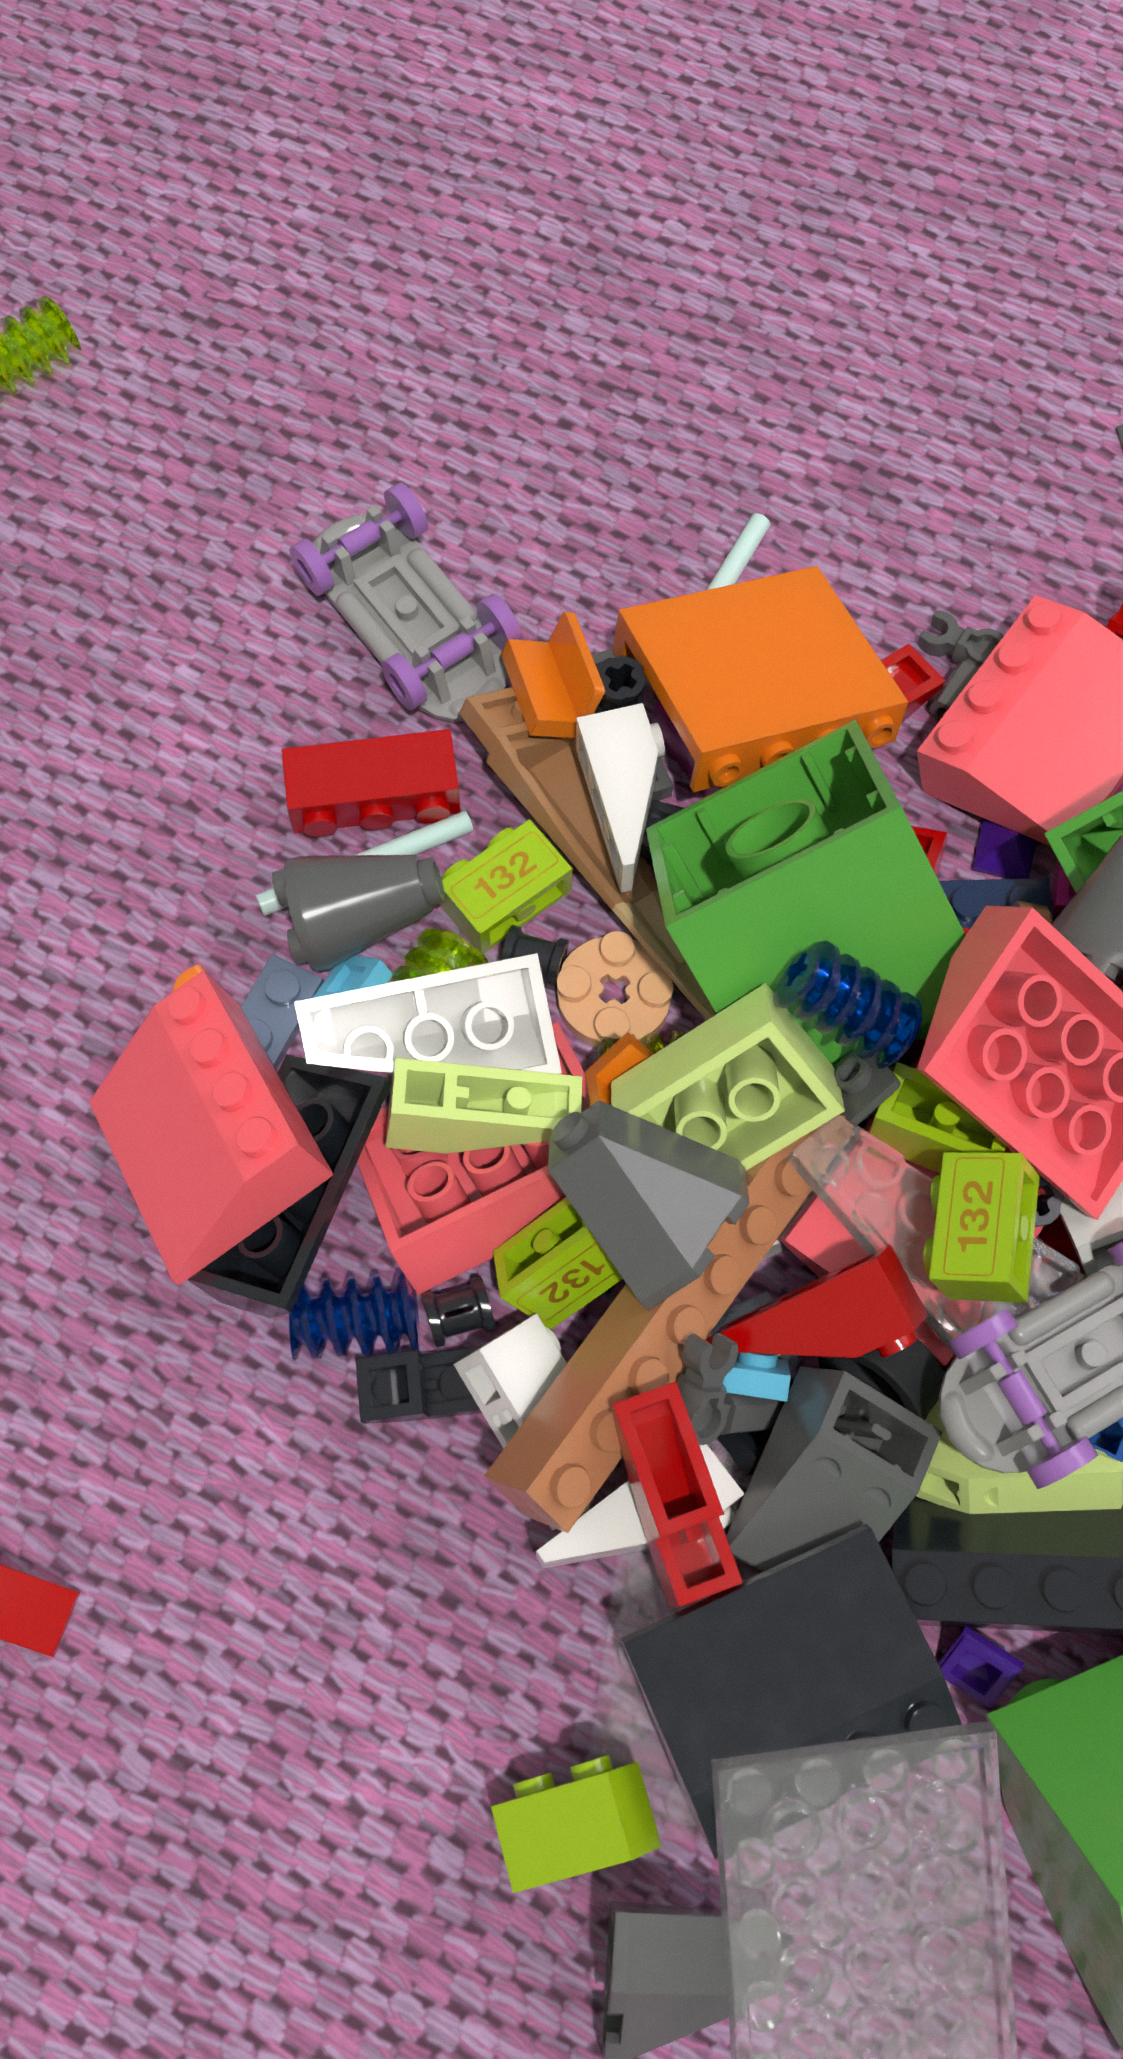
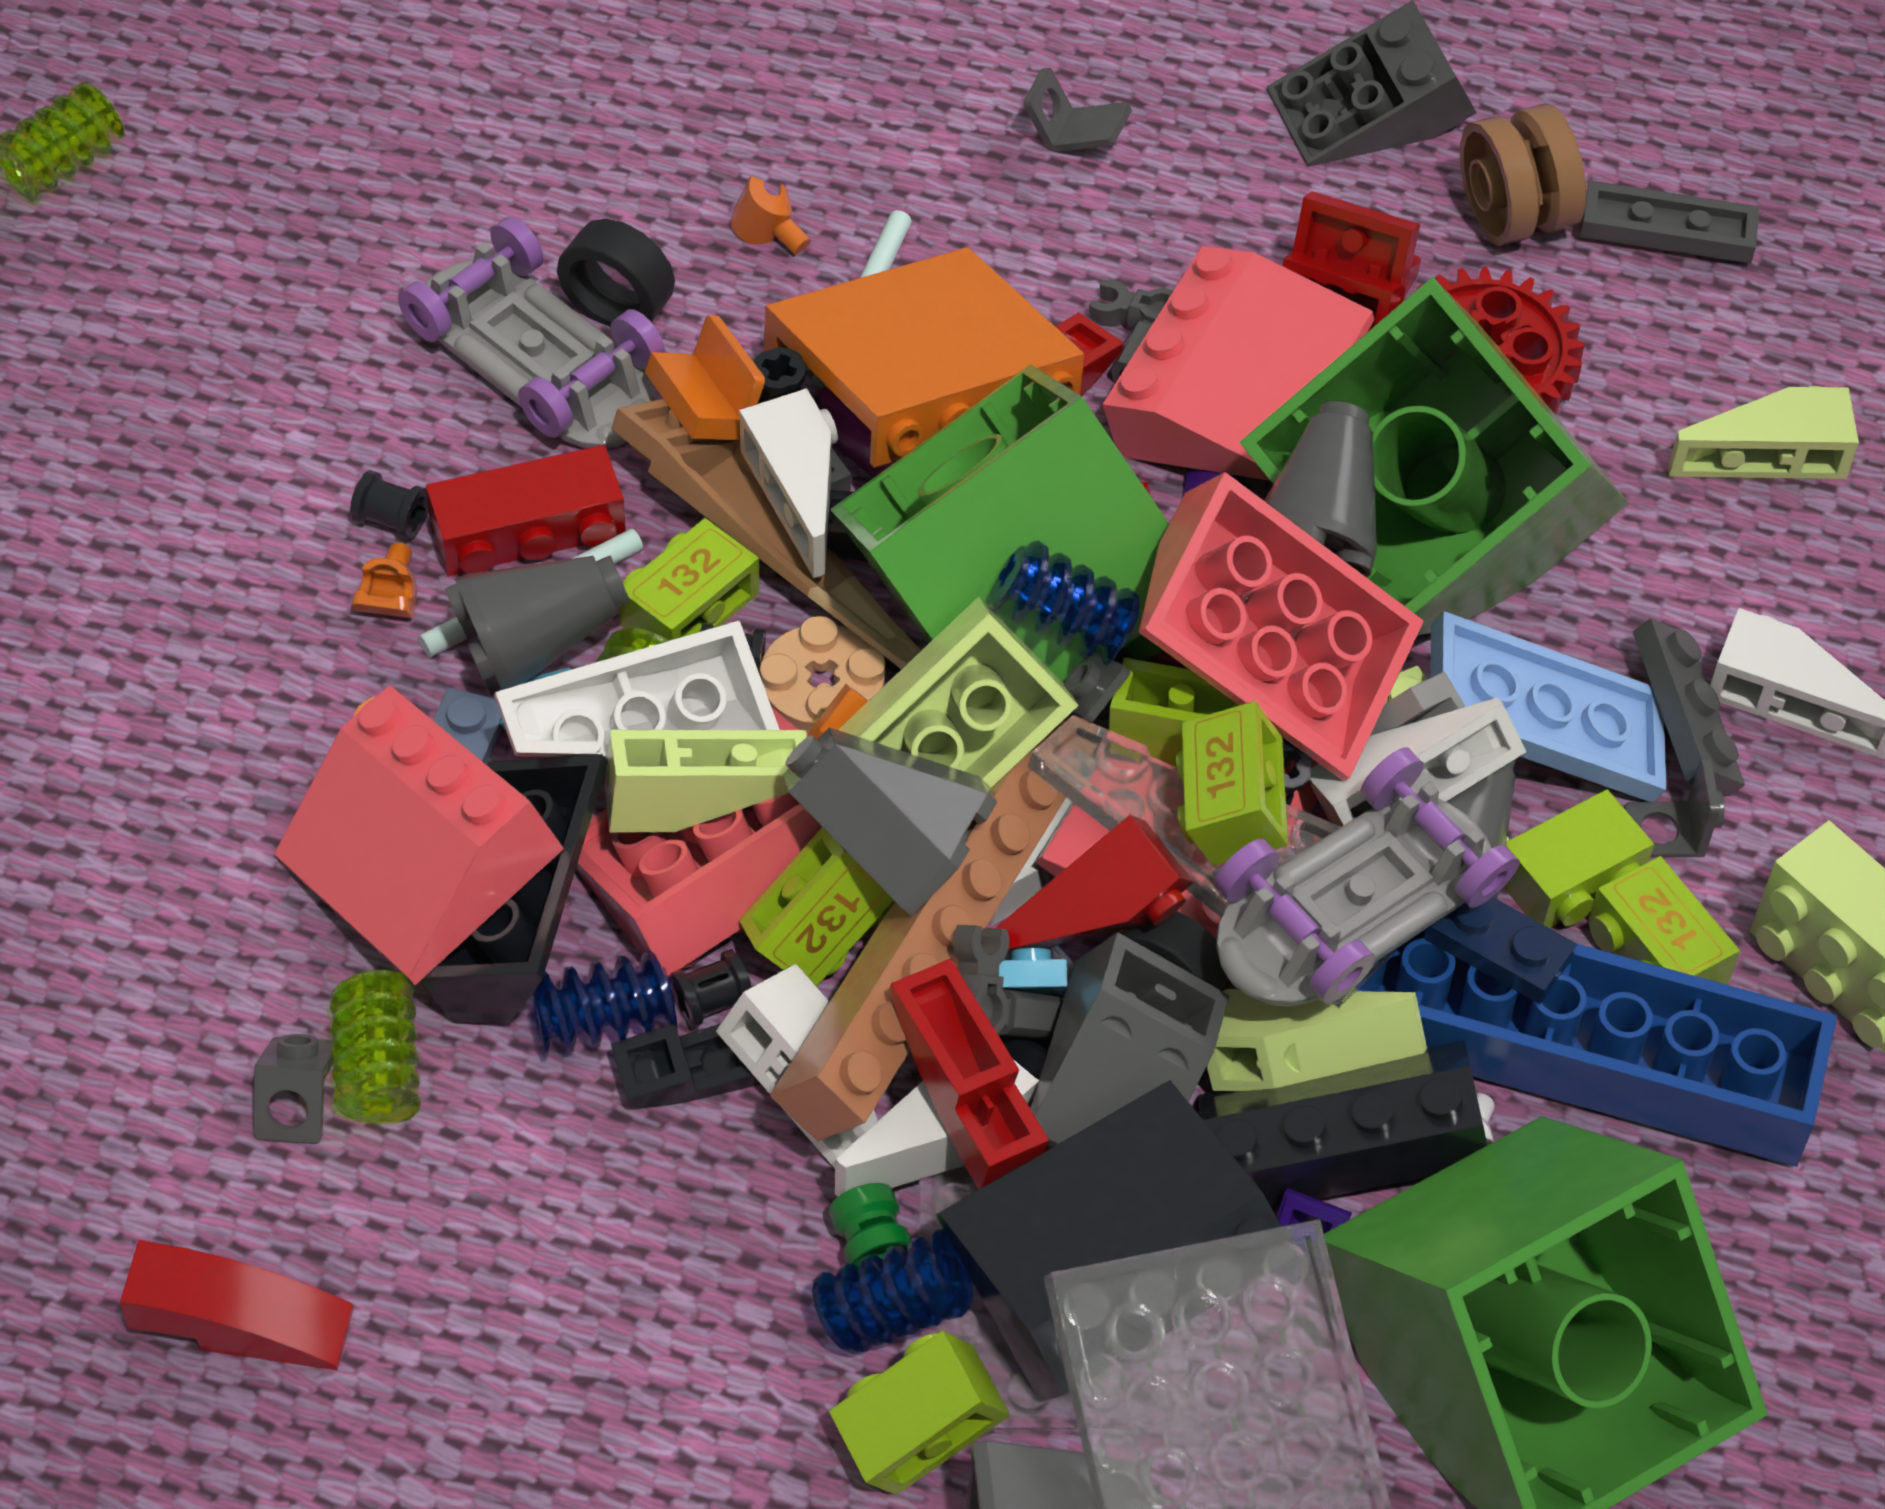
camera: 10 degrees left, 15 degrees down
none -> dark grey bracket [253,1034,339,1144]
none -> clear neon green piece [329,970,422,1124]
none -> black bush [350,470,429,540]
none -> orange piece [351,543,417,619]
none -> black tyre [557,218,675,327]
none -> orange piece [731,176,811,256]
none -> clear blue piece [812,1229,973,1354]
none -> green wheel [829,1183,915,1279]
none -> dark grey bracket [1023,68,1132,152]

